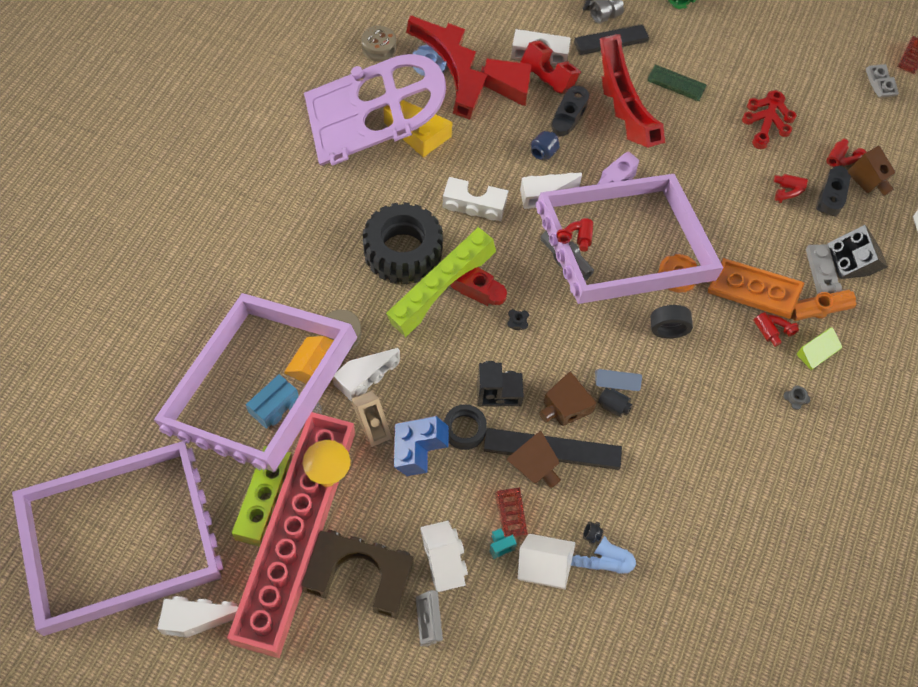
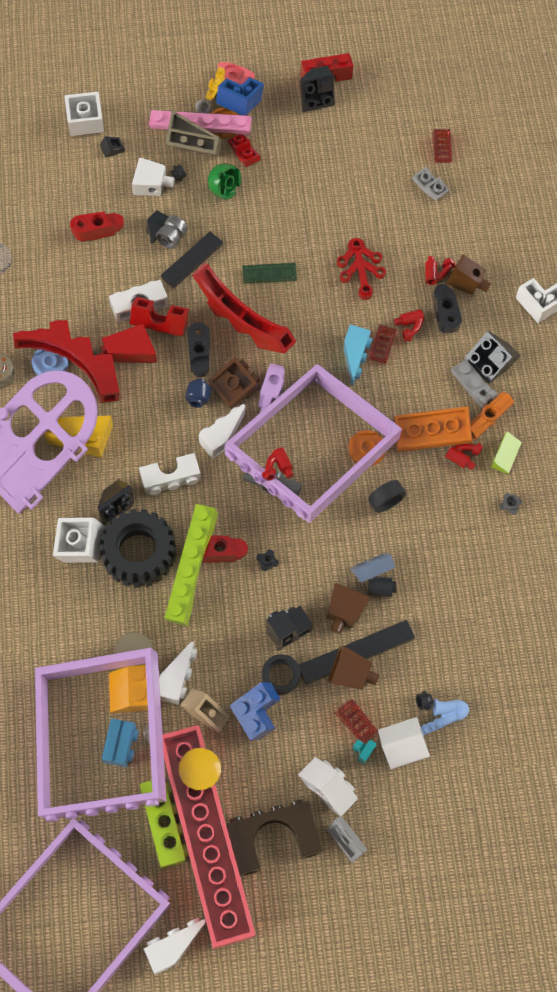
camera: 30 degrees left, 5 degrees up
none -> white brick [53,518,104,563]
none -> black slope [98,479,134,525]
none -> reddish brown plate [208,357,261,409]
none -> medium azure slope [343,324,373,385]
none -> clear red slope [369,324,397,364]

